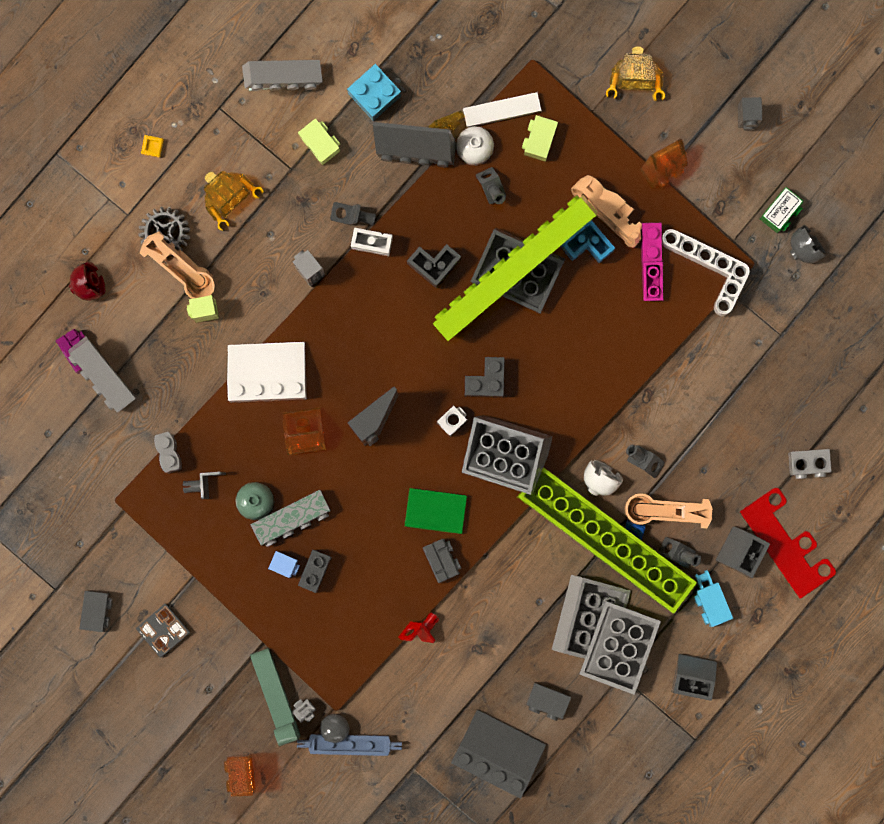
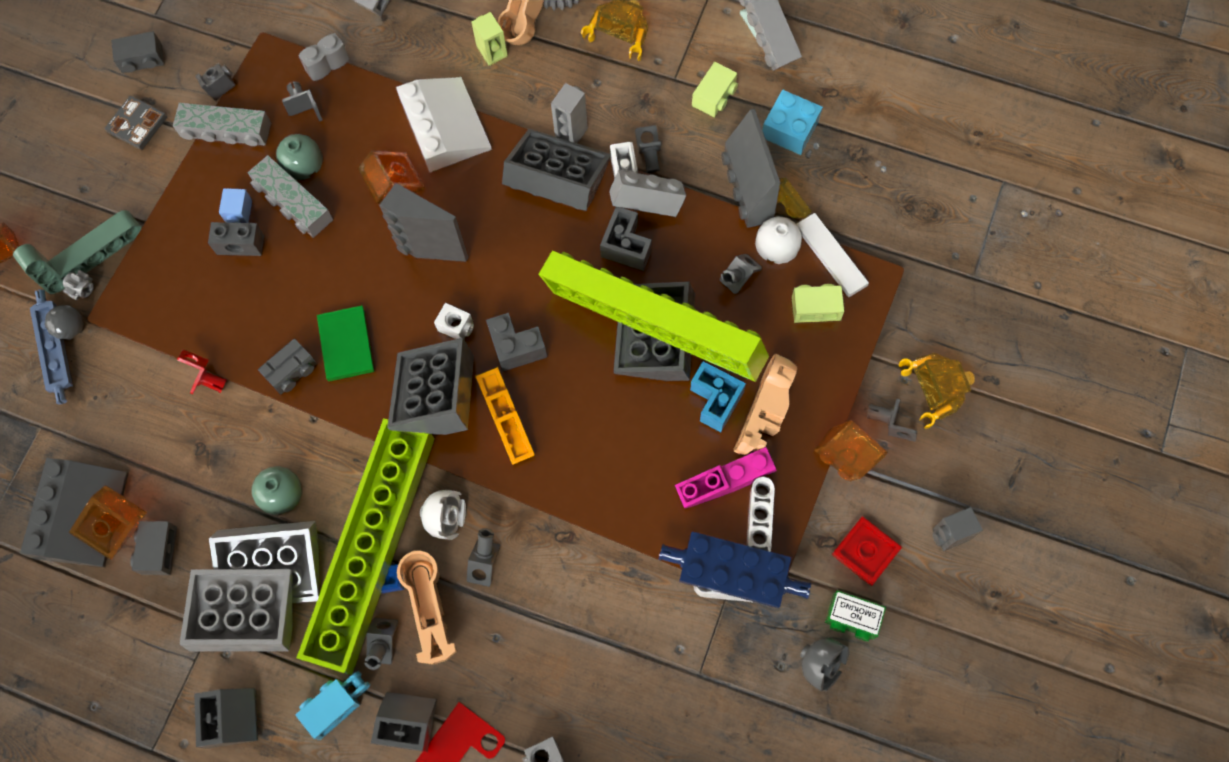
camera: 70 degrees right, 15 degrees down
none -> clear orange slope [69,485,147,560]
none -> light grey brick [173,103,271,146]
none -> flat silver brick [196,63,235,101]
none -> sand green cylinder [252,466,302,516]
none -> light orange slope [476,367,535,465]
none -> dark grey slope [502,129,611,211]
none -> light grey brick [609,170,686,217]
none -> dark blue plate [659,532,811,608]
none -> red tile [832,516,902,586]
none -> dark grey bracket [867,398,917,442]

